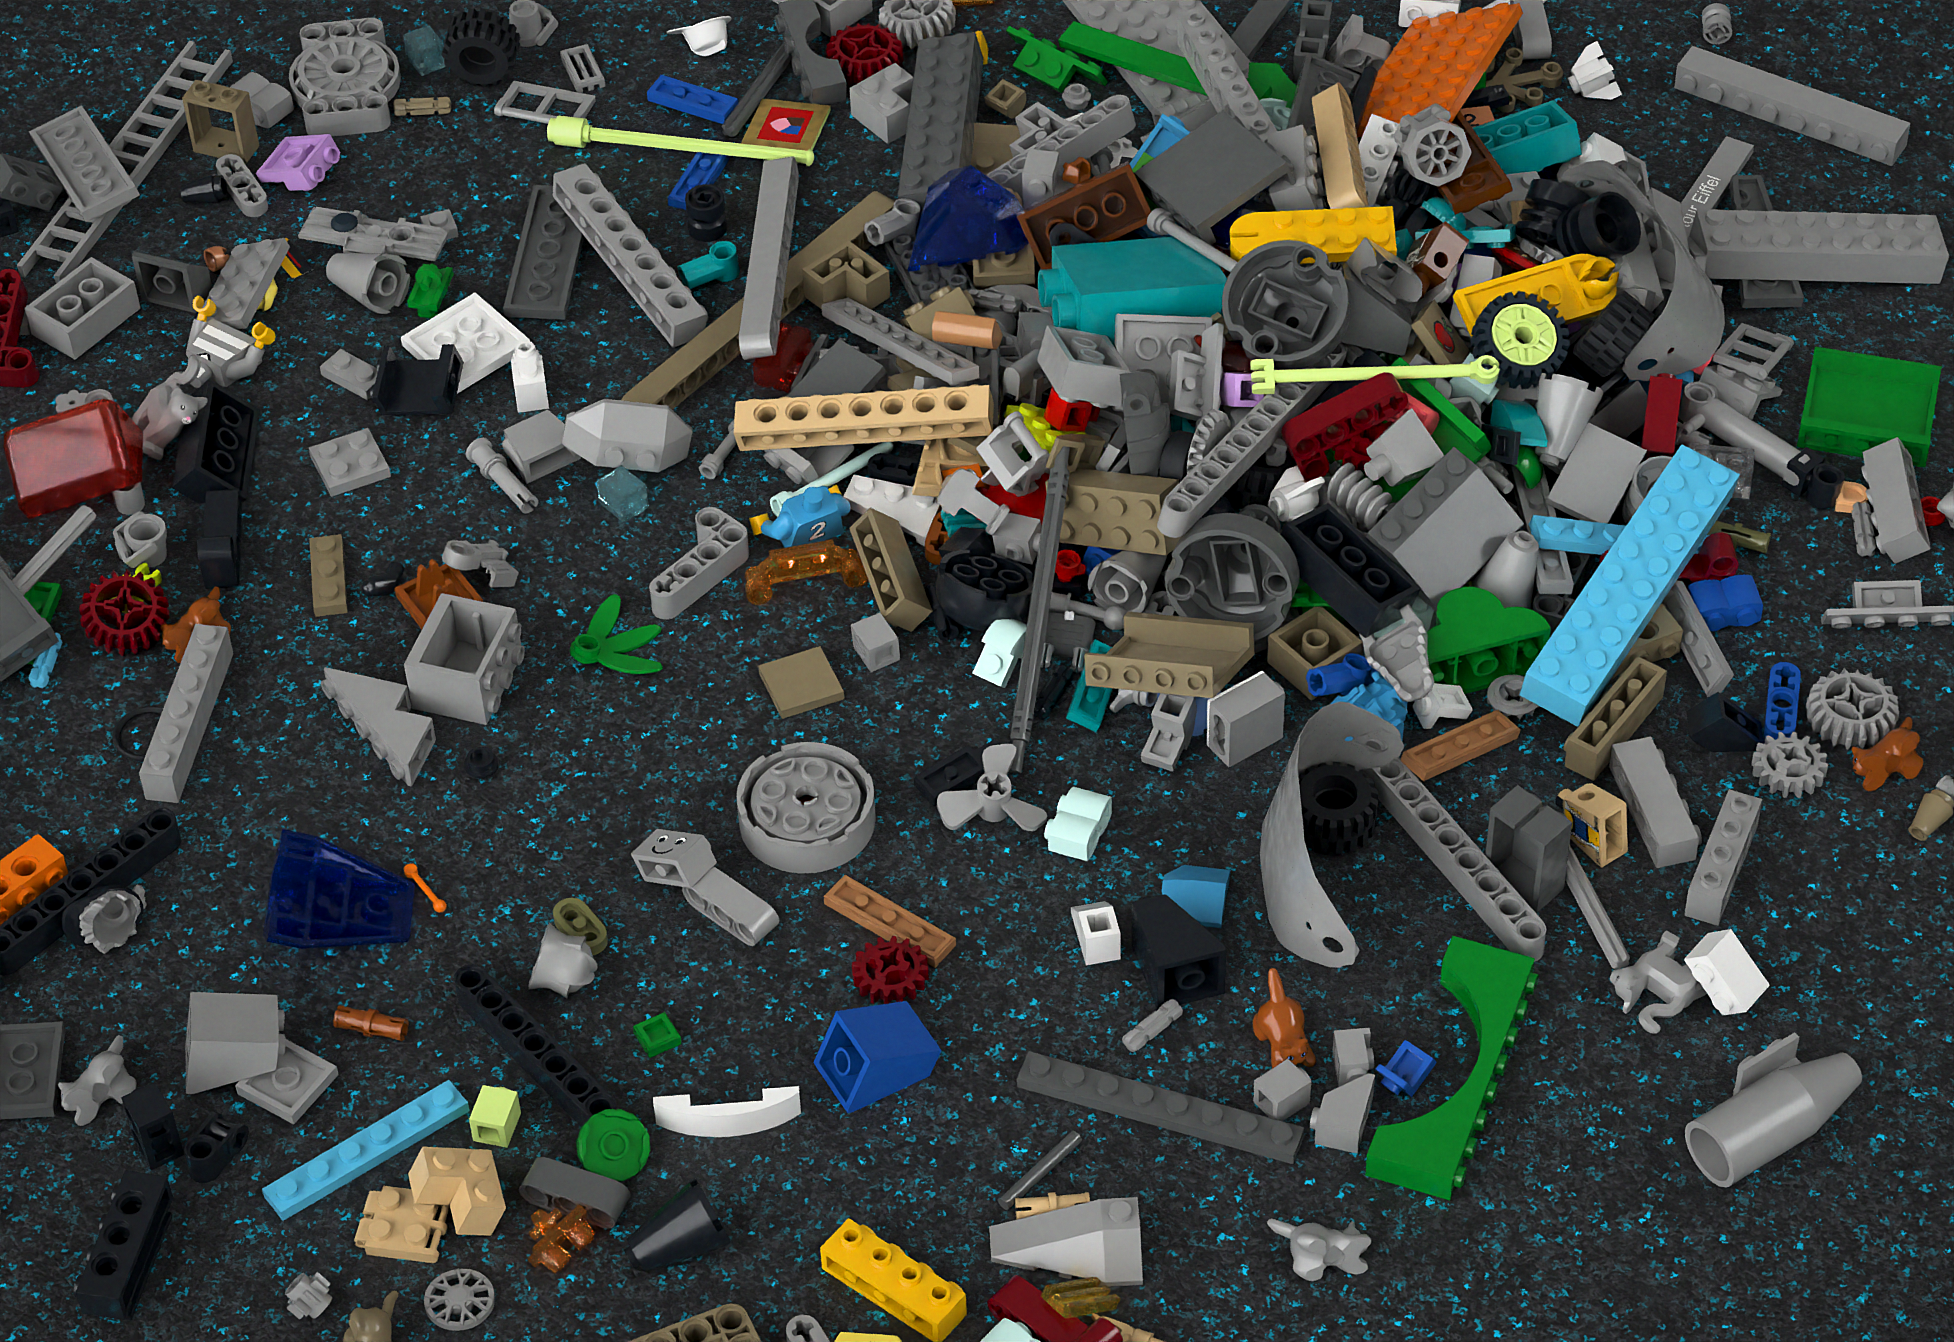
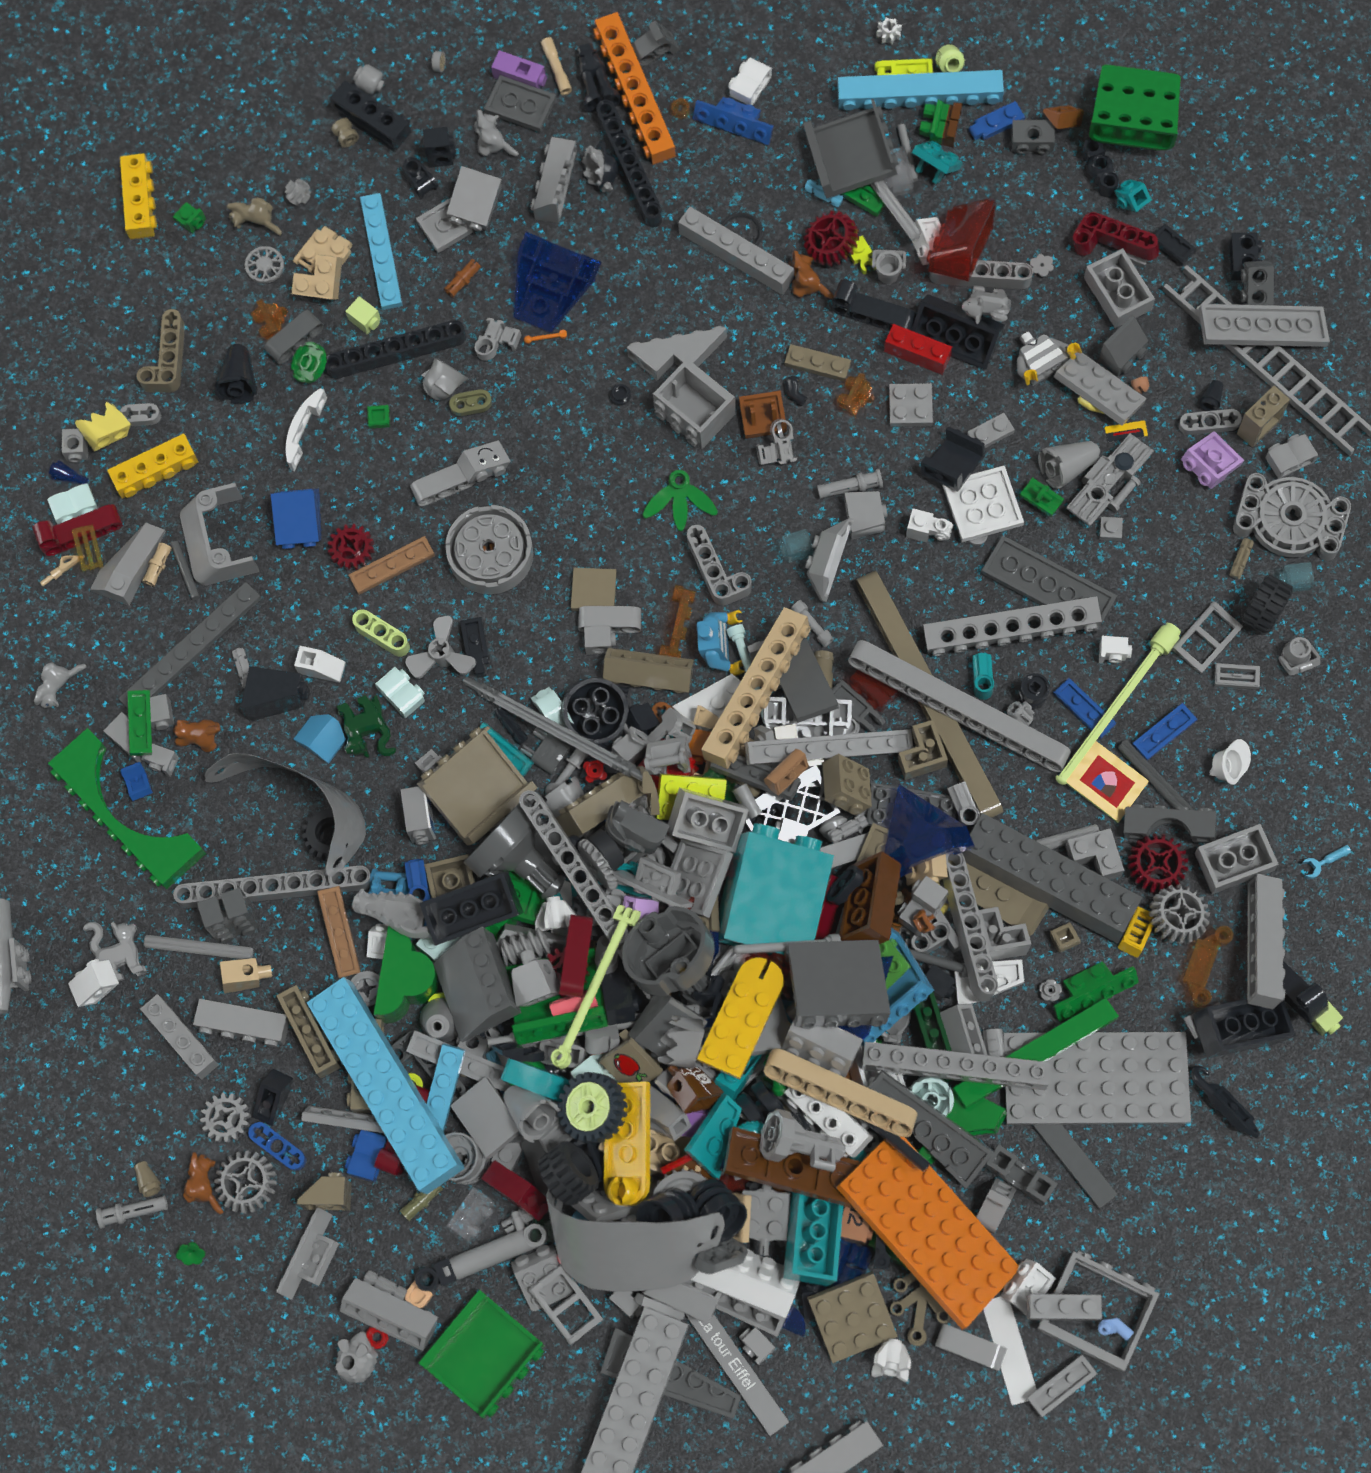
camera: 120 degrees right, 25 degrees up
none -> green plate [127,690,152,756]
none -> light grey windscreen [180,483,259,586]
none -> dark tan slope [297,1173,352,1211]
none -> dark tan wheel [331,118,359,147]
none -> dark green animal [337,695,396,758]
none -> yellowish green beam [352,610,410,657]
none -> light grey head [353,64,385,94]
none -> light grey piece [474,318,522,361]
none -> light grey wedge [531,137,577,223]
none -> light grey beam [578,606,641,633]
none -> light grey brick [739,1327,775,1366]
none -> dark tan plate [807,1271,898,1363]
none -> clear orange hips [837,373,875,417]
none -> red brick [884,324,952,375]
none -> white bracket [912,217,953,265]
none -> light grey gear [1007,701,1034,726]
none -> light grey axle [1036,824,1099,849]
none -> white brick [1099,636,1132,664]

